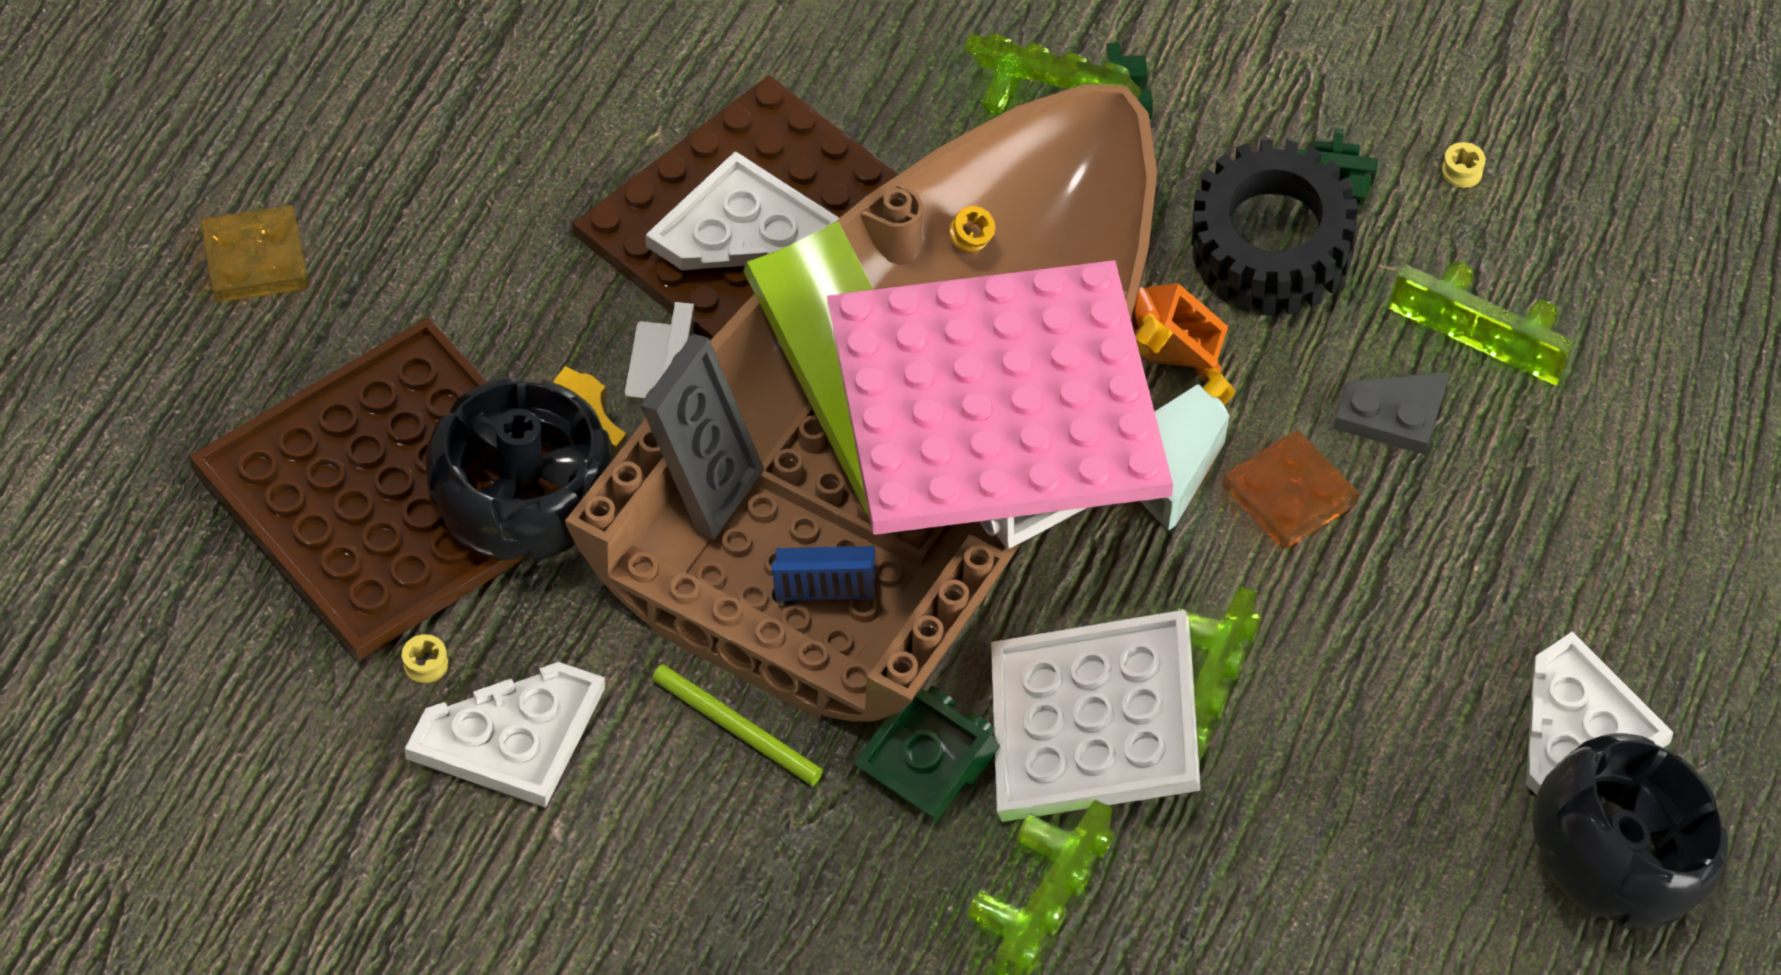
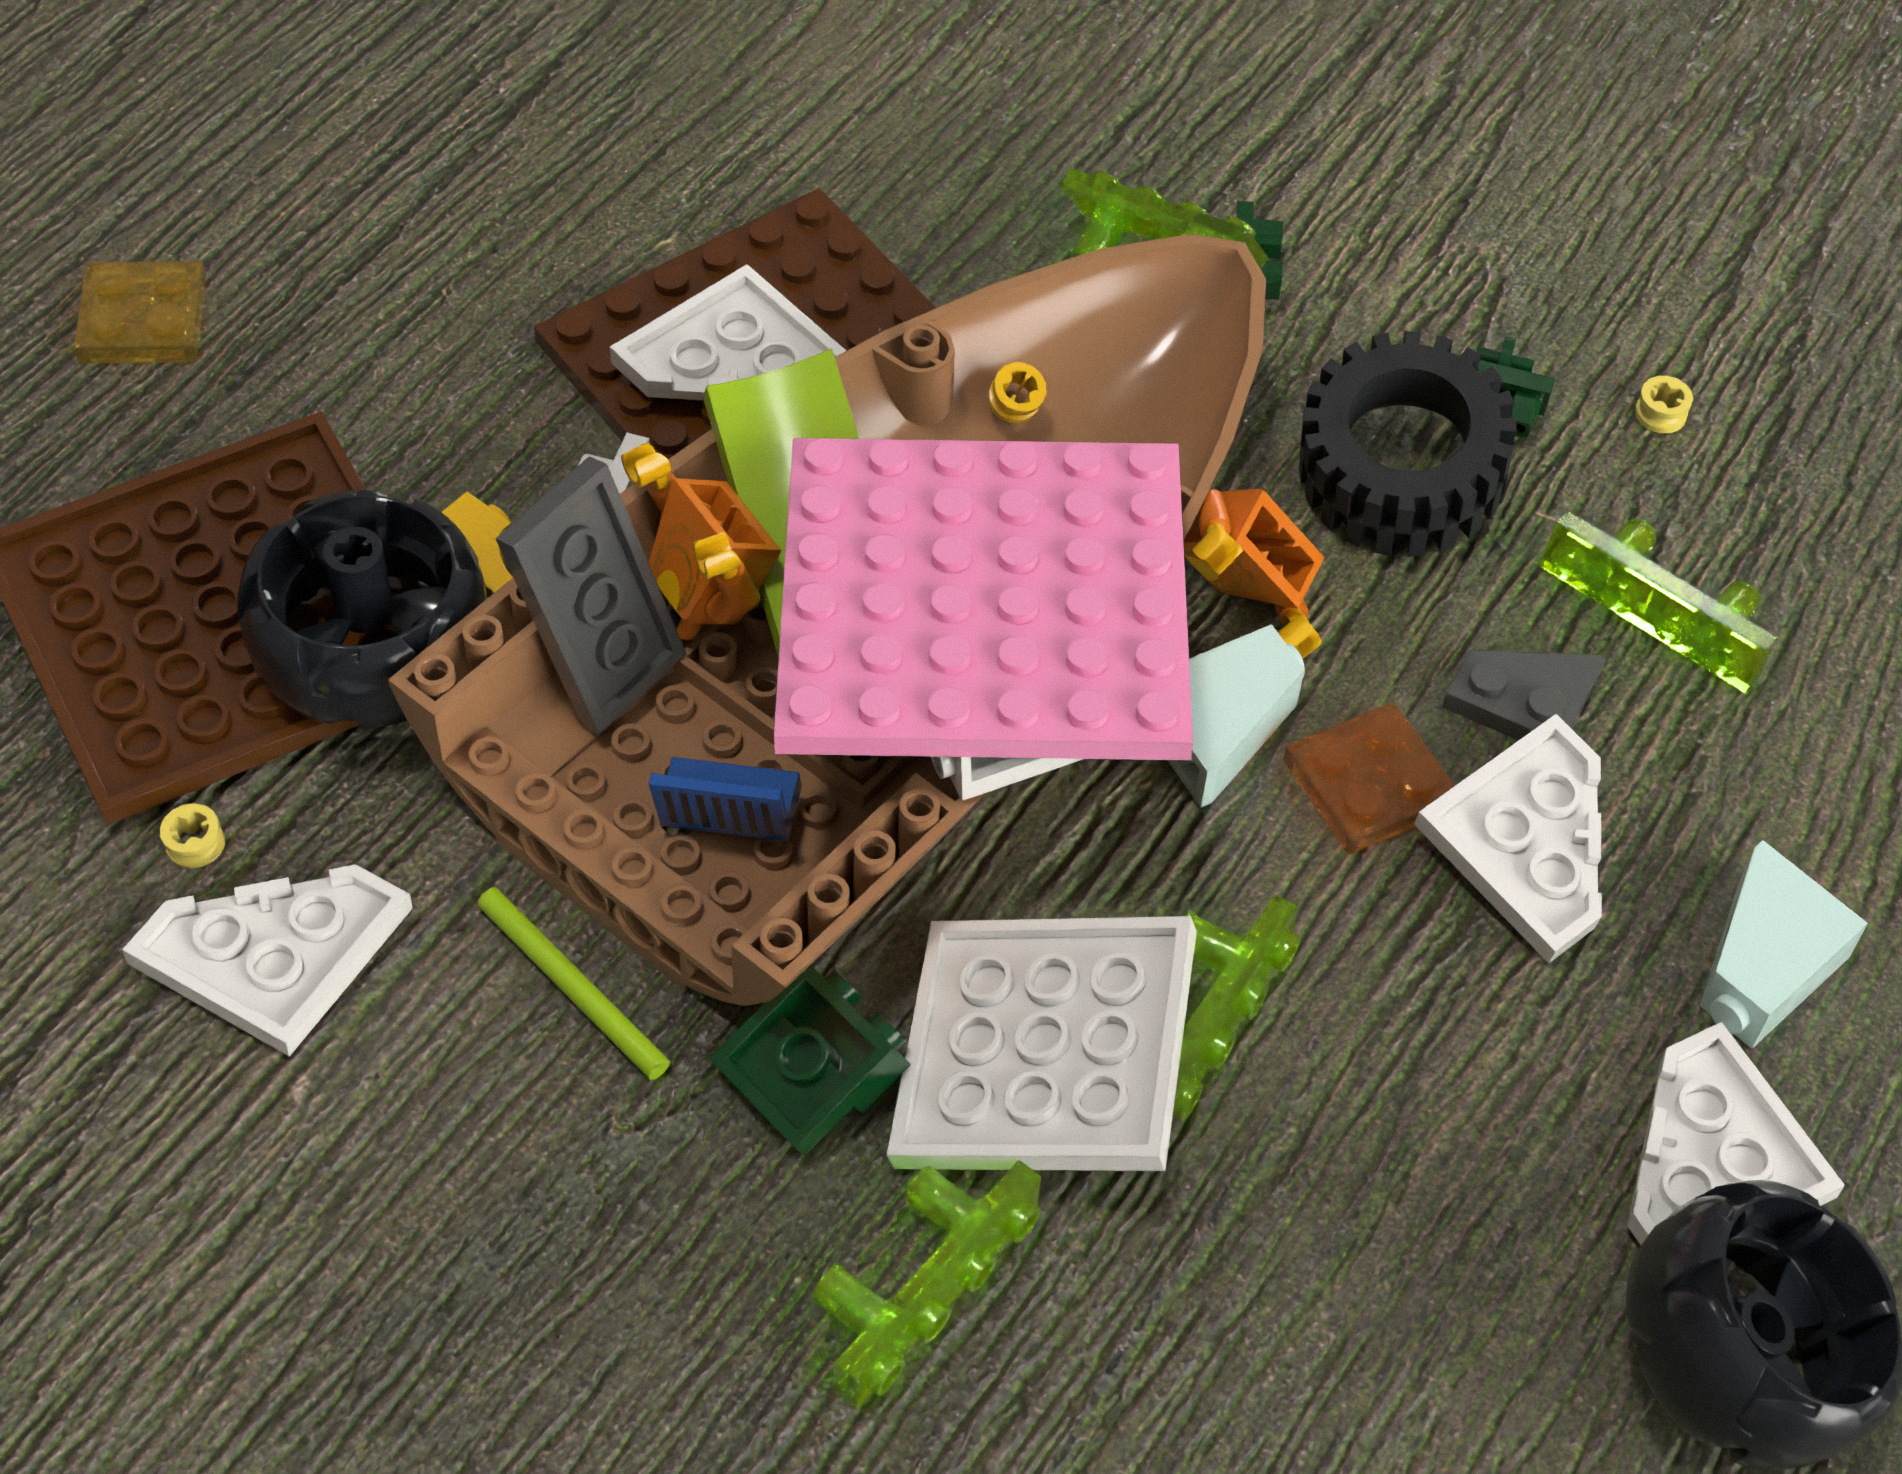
camera: 10 degrees right, 0 degrees up
none -> orange torso [621,443,781,640]
none -> white plate [1414,714,1602,963]
none -> light aqua slope [1700,840,1868,1049]

